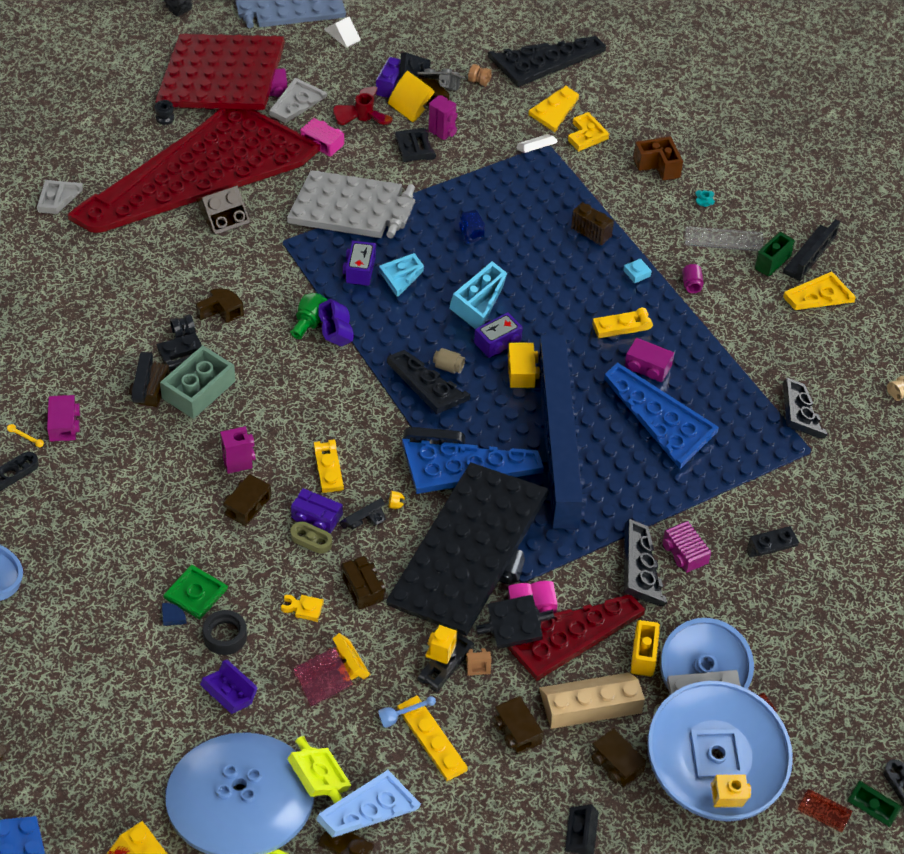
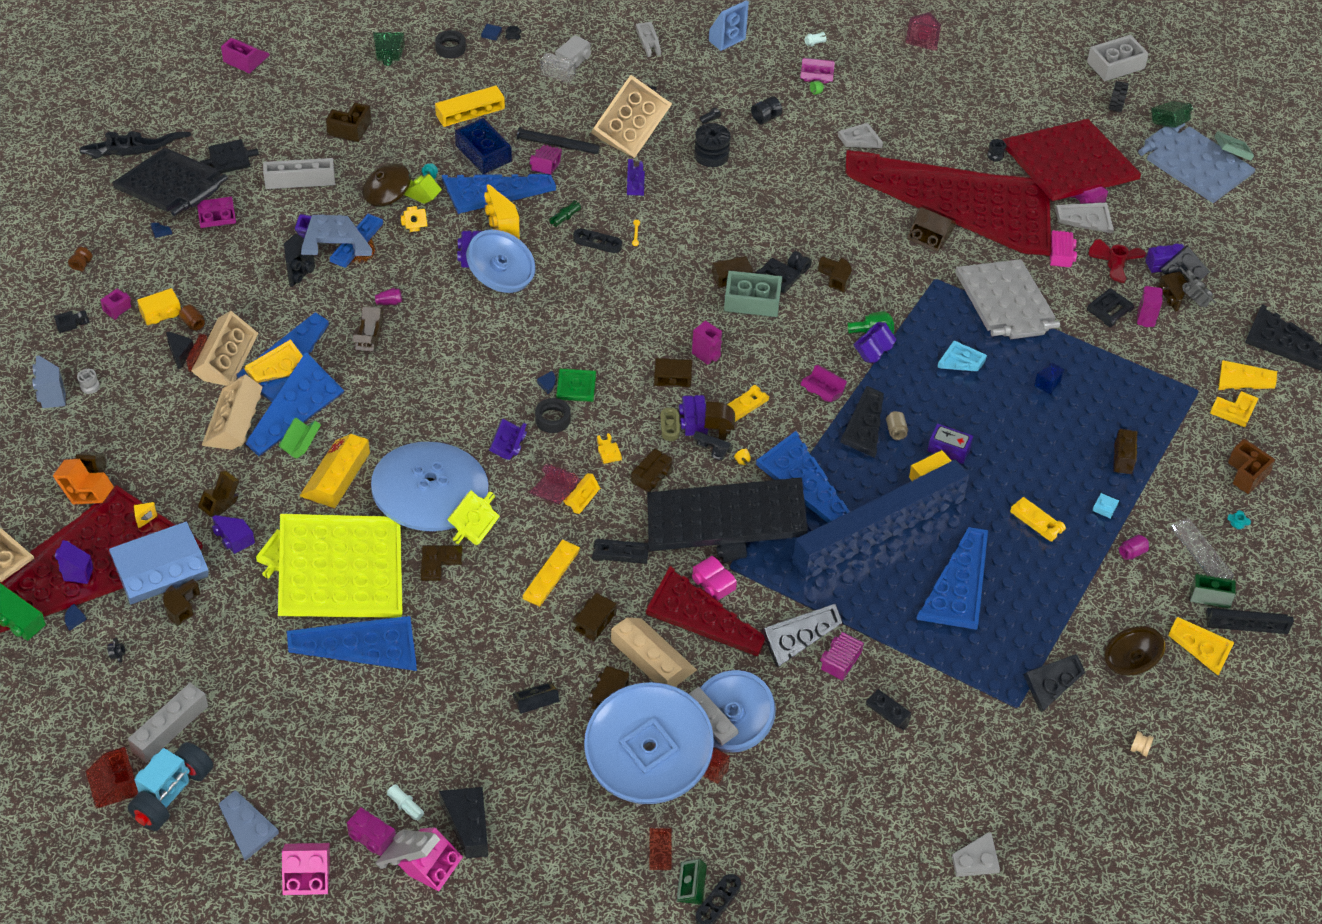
camera: 60 degrees right, 0 degrees up
magenta brick [47,395,81,442] -> none
black beam [132,351,153,403] -> none
light blue wing [316,770,421,837] -> none
white slope [324,17,360,48] -> none
brick [343,241,376,286] -> none
medium blue hinge [379,696,436,728] -> none
yellow slope [388,70,435,122] -> none
black beam [403,427,465,445] -> none
yellow brick [426,625,457,664] -> none
medium azure wedge [449,261,507,329] -> none
medium nougat tile [466,648,491,676] -> none
medium nougat wheel [468,64,492,87] -> none
black plate [476,594,555,649] -> none
white tile [516,134,557,153] -> none
magenta brick [625,338,674,382] -> none
yellow brick [631,620,660,677] -> none
yellow brick [711,775,751,807] -> none
none -> dark brown brick [704,401,735,441]
none -> magenta bracket [801,365,847,402]
none -> dark brown dish [1104,626,1165,676]

